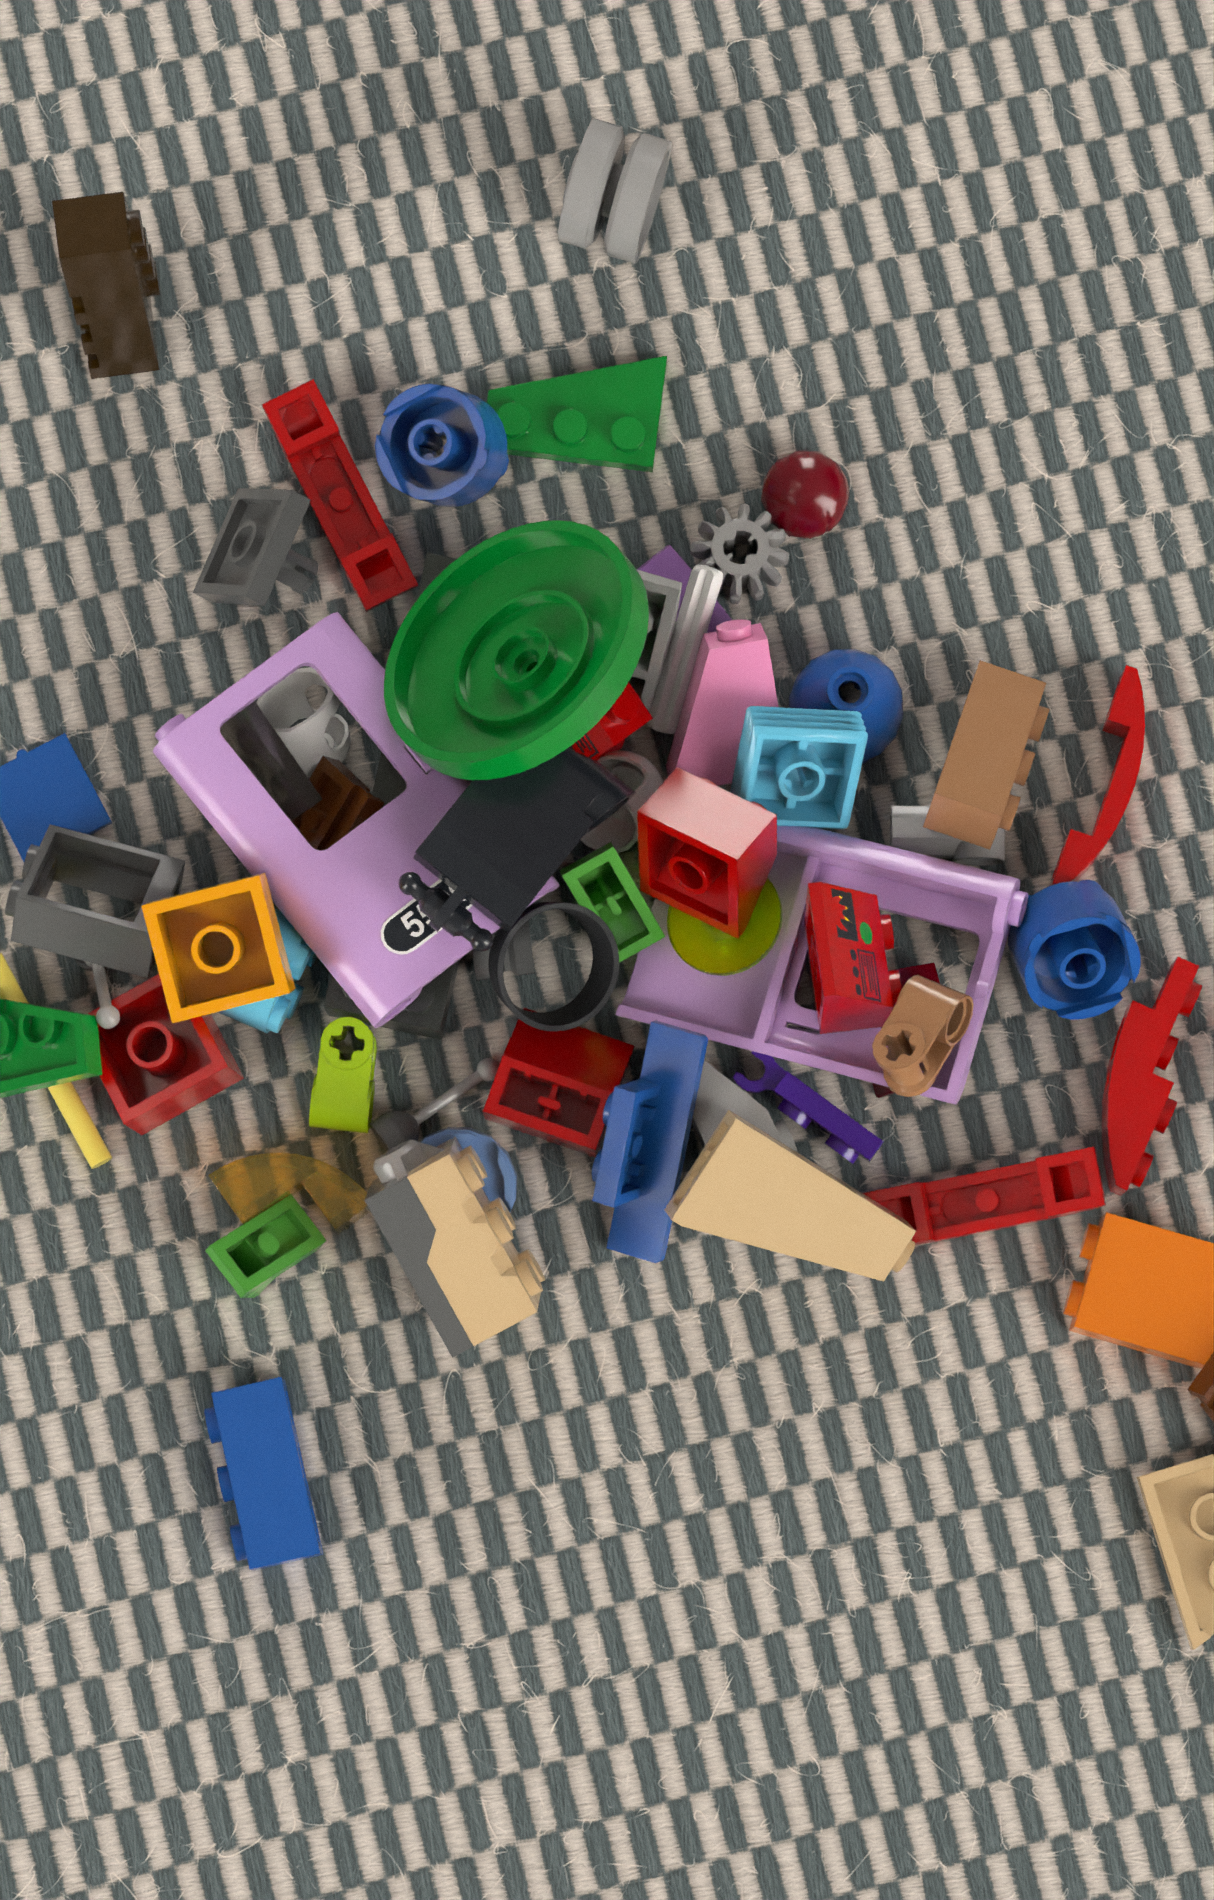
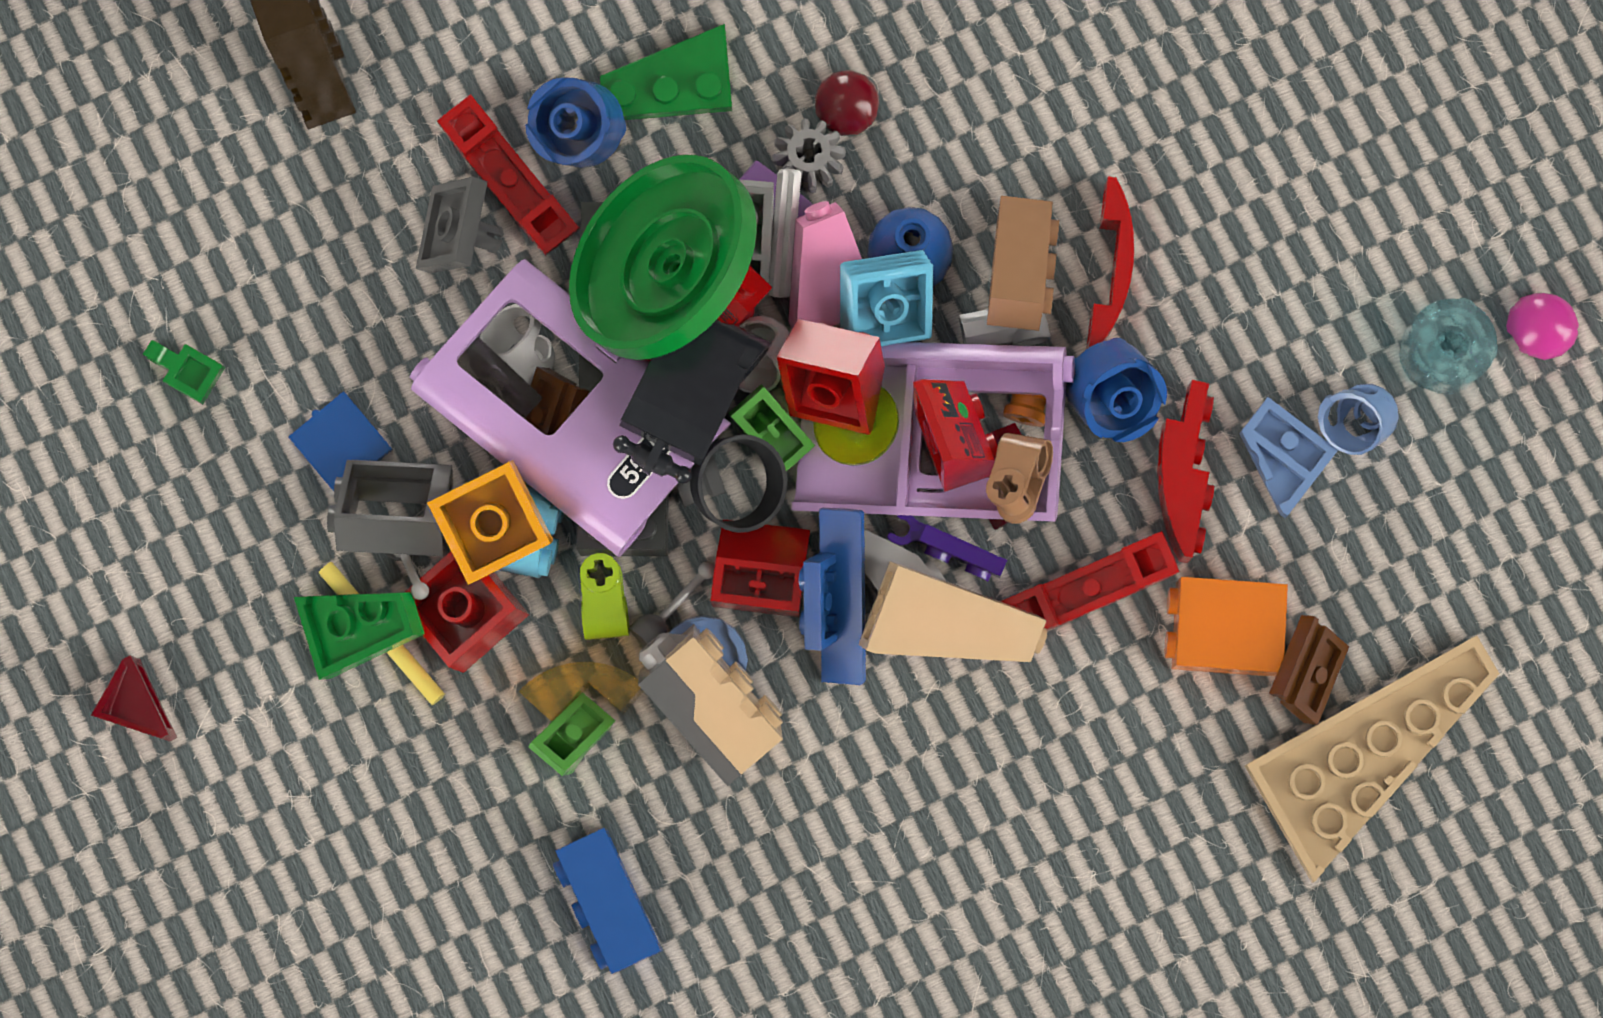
camera: 10 degrees left, 0 degrees up
none -> orange wheel [1003,394,1046,427]

